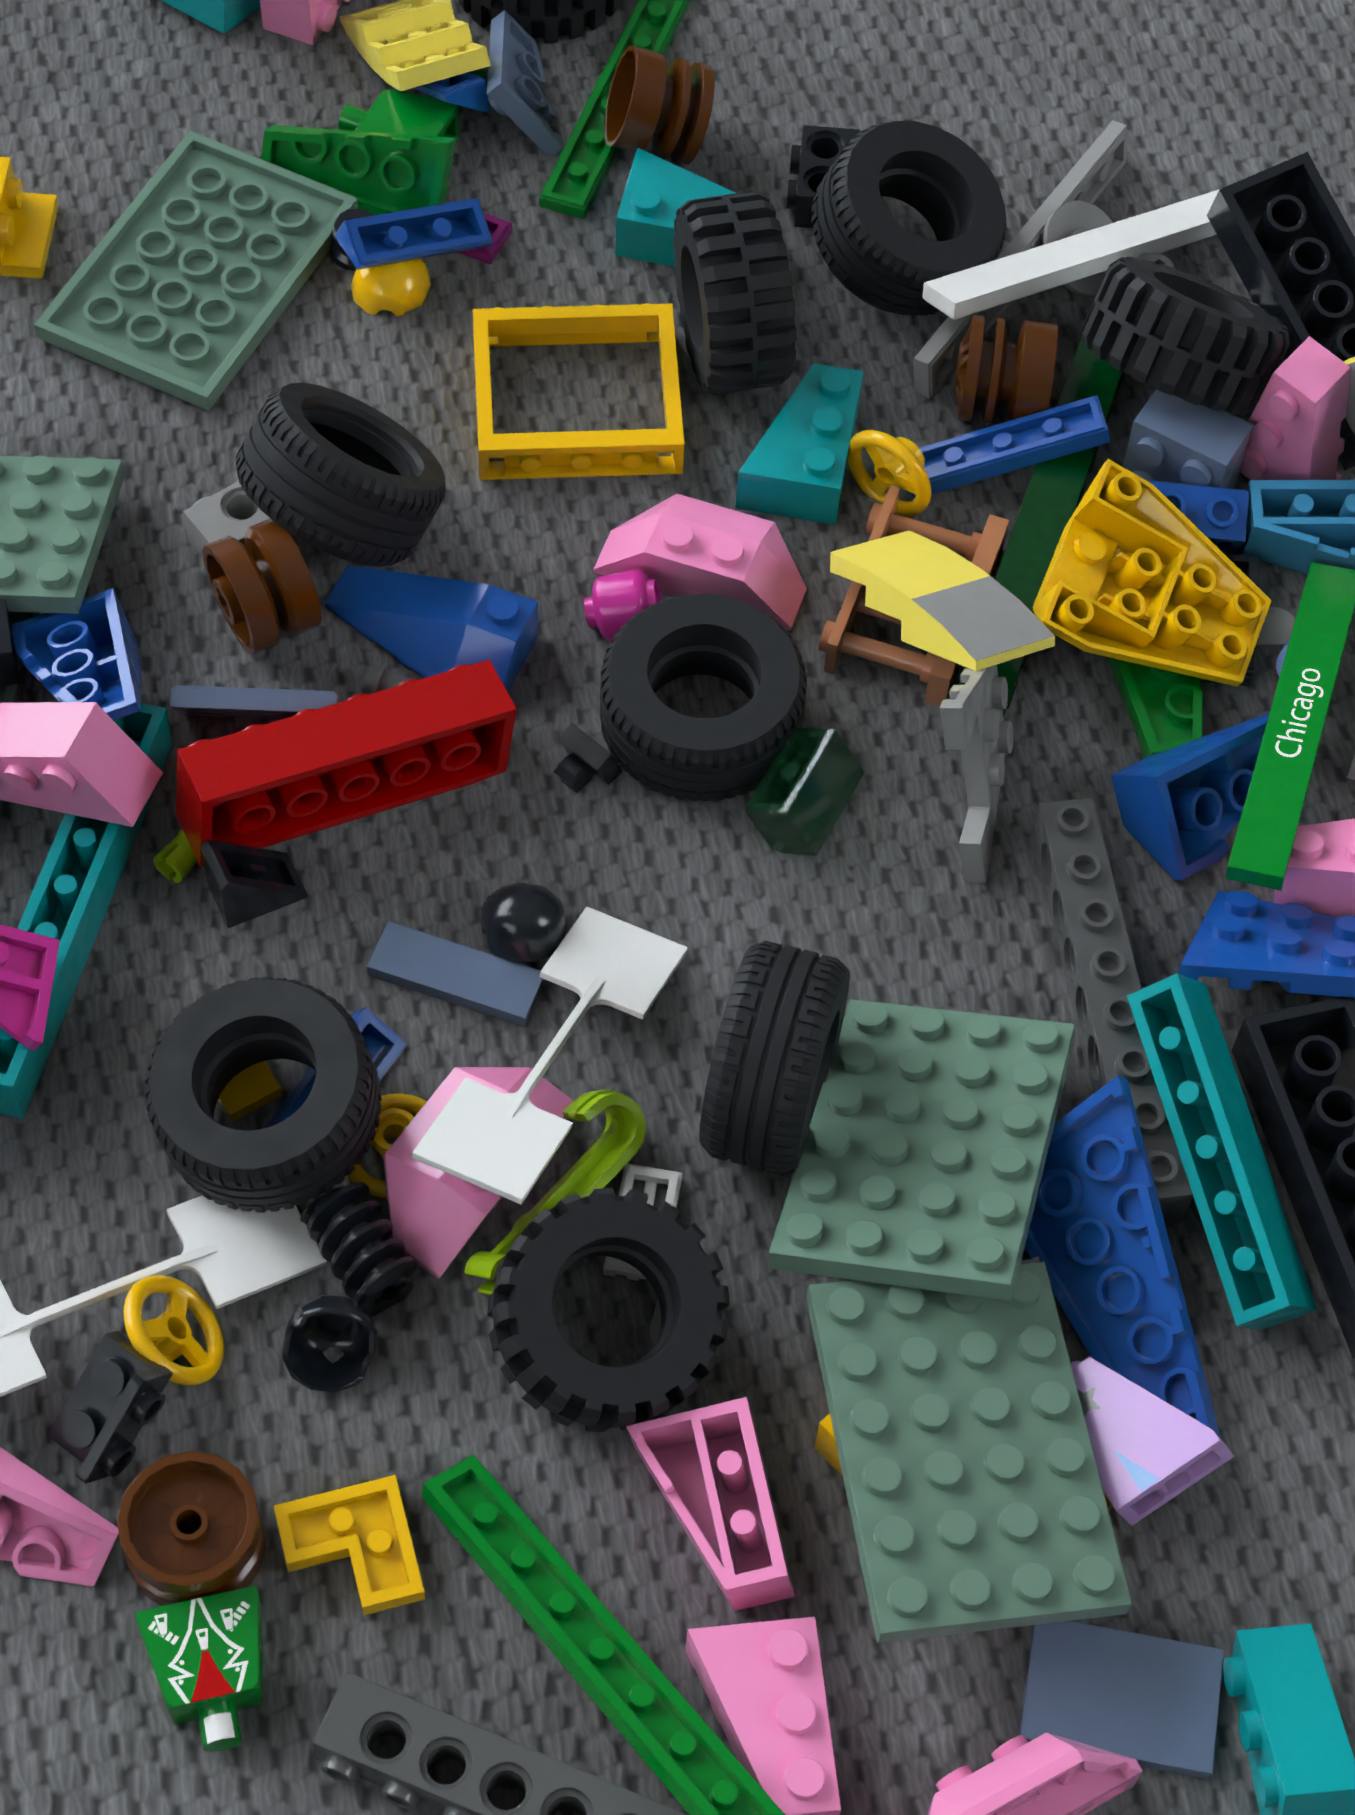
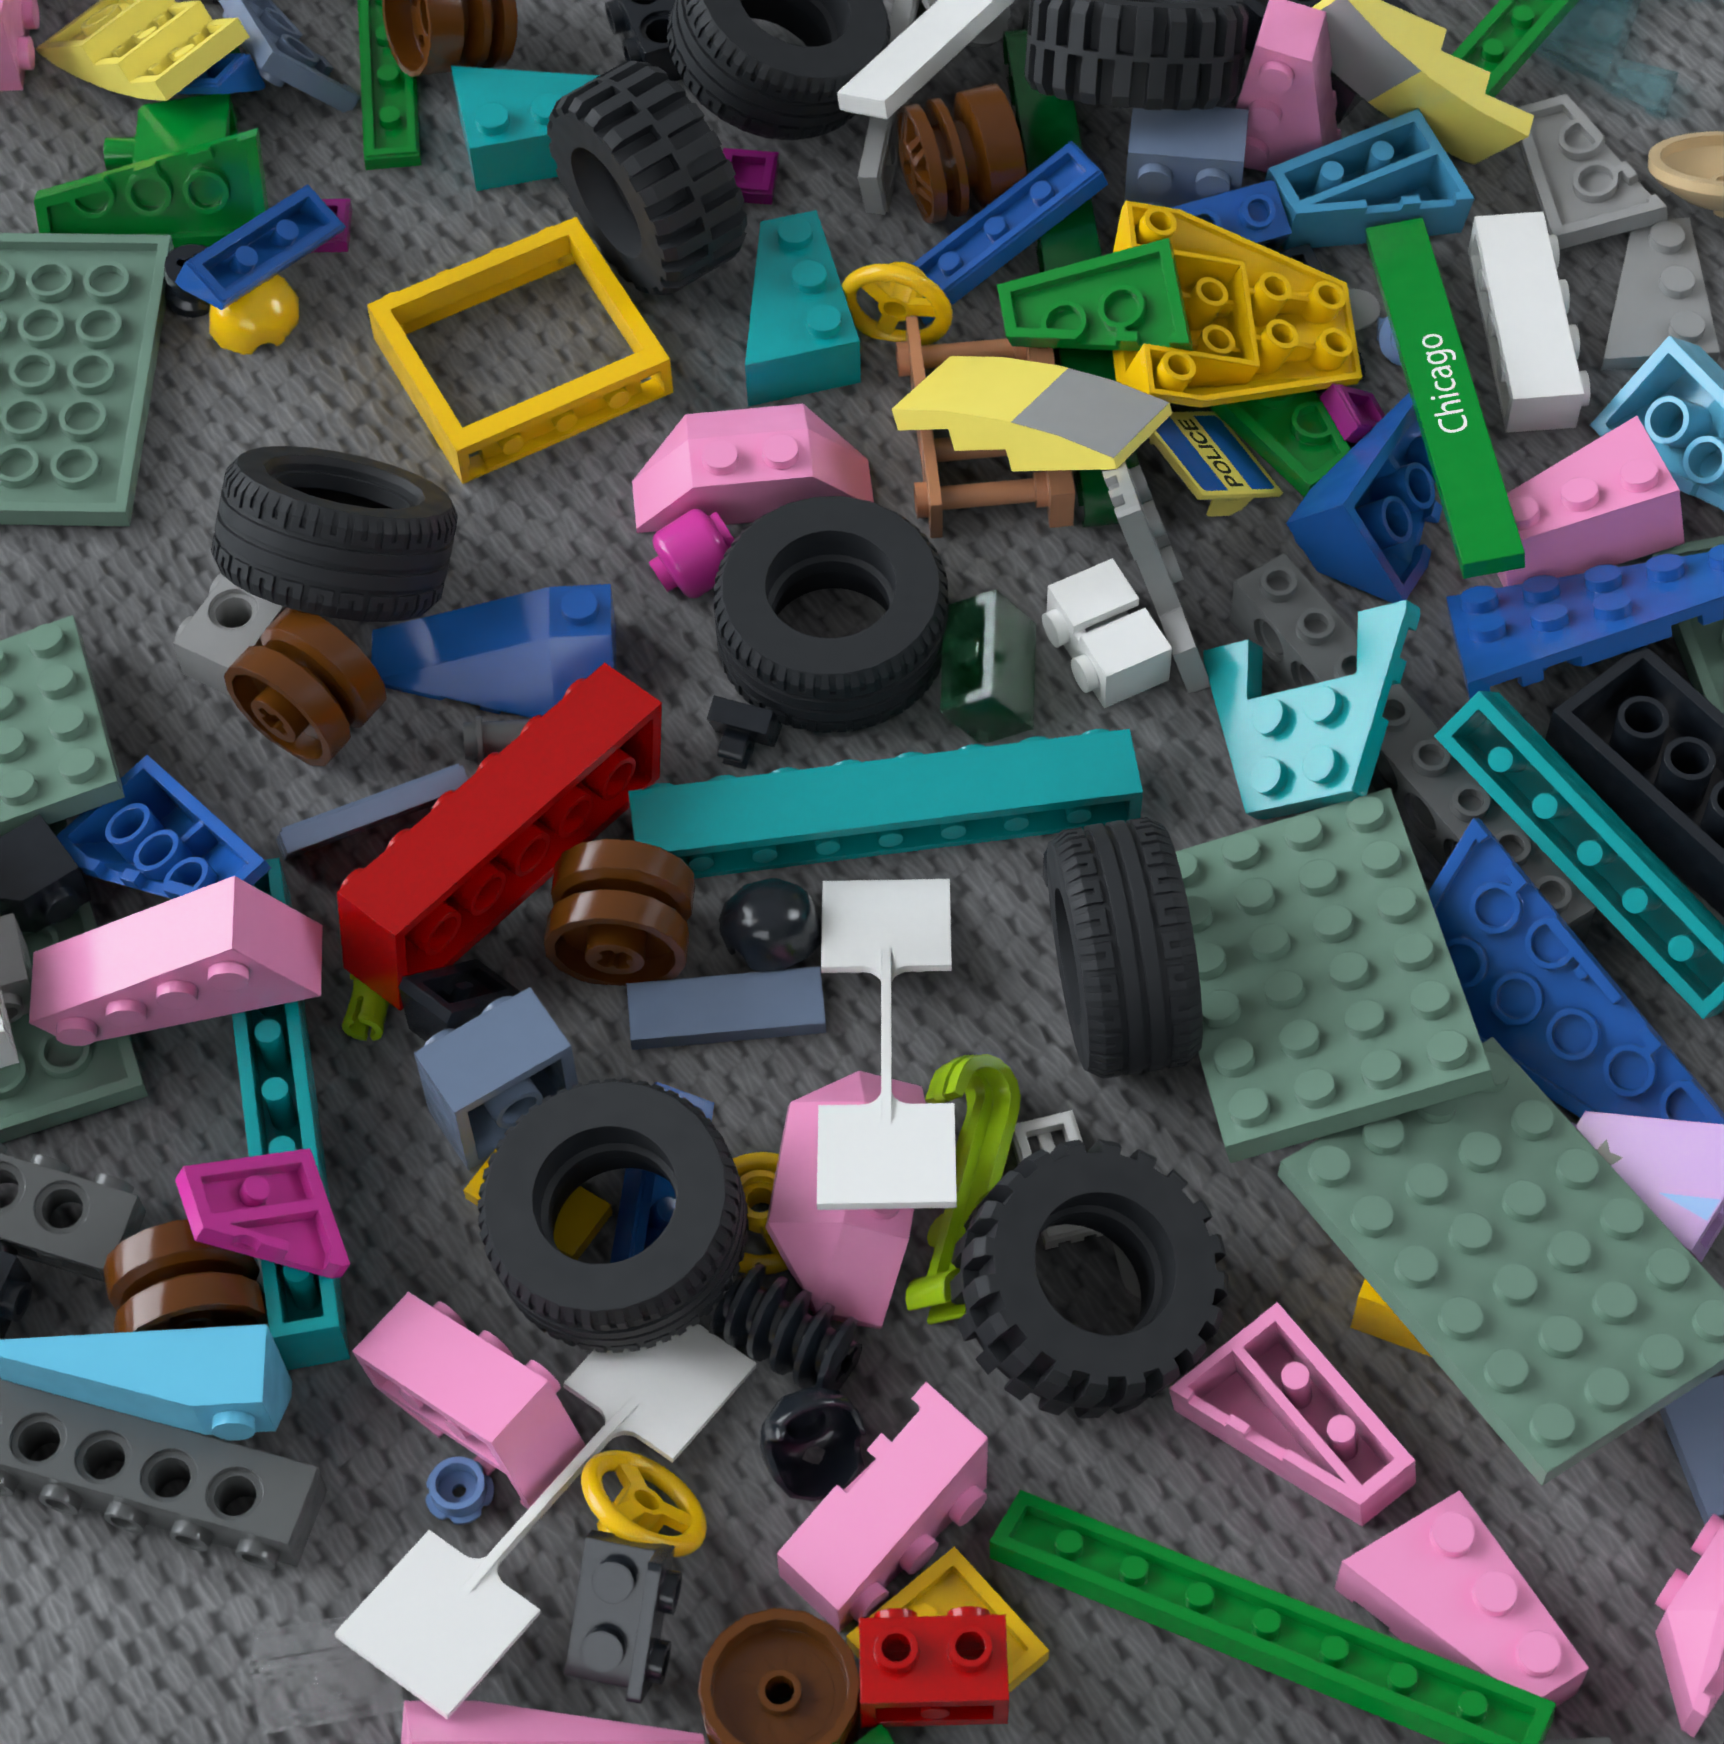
camera: 20 degrees left, 0 degrees up
none -> bright pink wedge [352,1292,586,1509]
none -> sand blue brick [414,987,578,1171]
none -> medium blue plate [425,1456,494,1525]
none -> reddish brown wheel [544,839,695,986]
none -> teal brick [628,729,1143,879]
none -> magenta tile [723,148,779,205]
none -> bright pink wedge [777,1382,988,1633]
none -> red brick [859,1606,1009,1727]
none -> green wing [997,238,1194,351]
none -> white piece [1042,558,1172,708]
none -> piece [1149,411,1283,517]
none -> wing [1203,600,1420,819]
none -> magenta tile [1320,383,1385,444]

